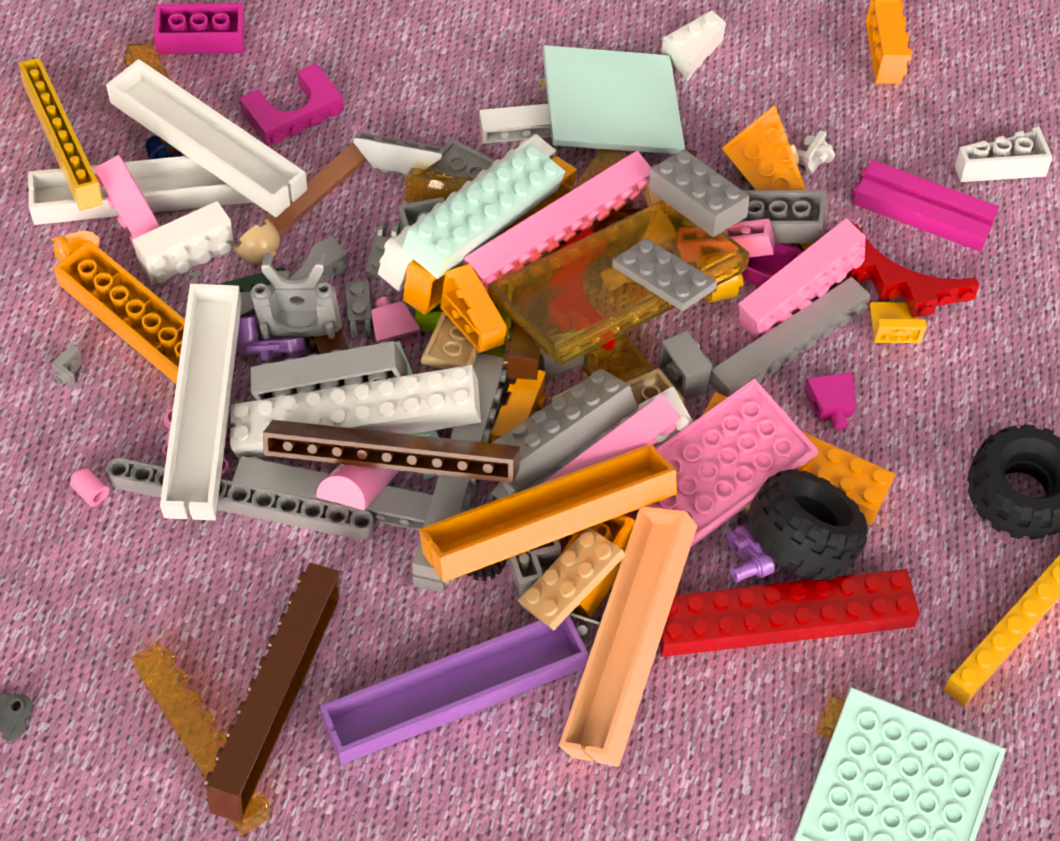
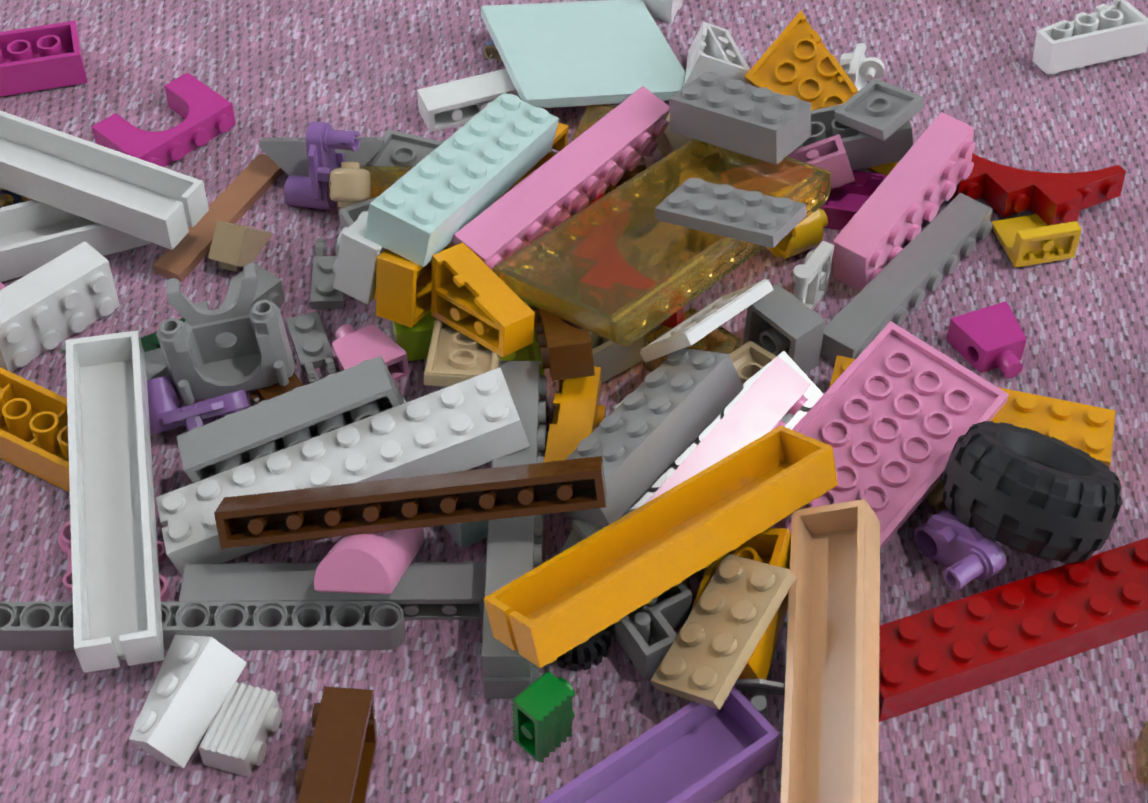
camera: 10 degrees left, 10 degrees down
tan cylinder [233,219,280,264] -> none
dark pink brick [852,160,999,252] -> none
none -> white wedge [129,635,247,768]
none -> white brick [199,682,282,777]
none -> tan slope [208,221,272,272]
none -> medium lavender piece [284,121,360,210]
none -> tan head [329,162,371,207]
none -> green brick [512,671,575,762]
none -> white tile [640,279,774,363]
none -> white wedge [684,22,750,85]
none -> white plate [792,241,834,310]
none -> light grey plate [834,78,925,141]

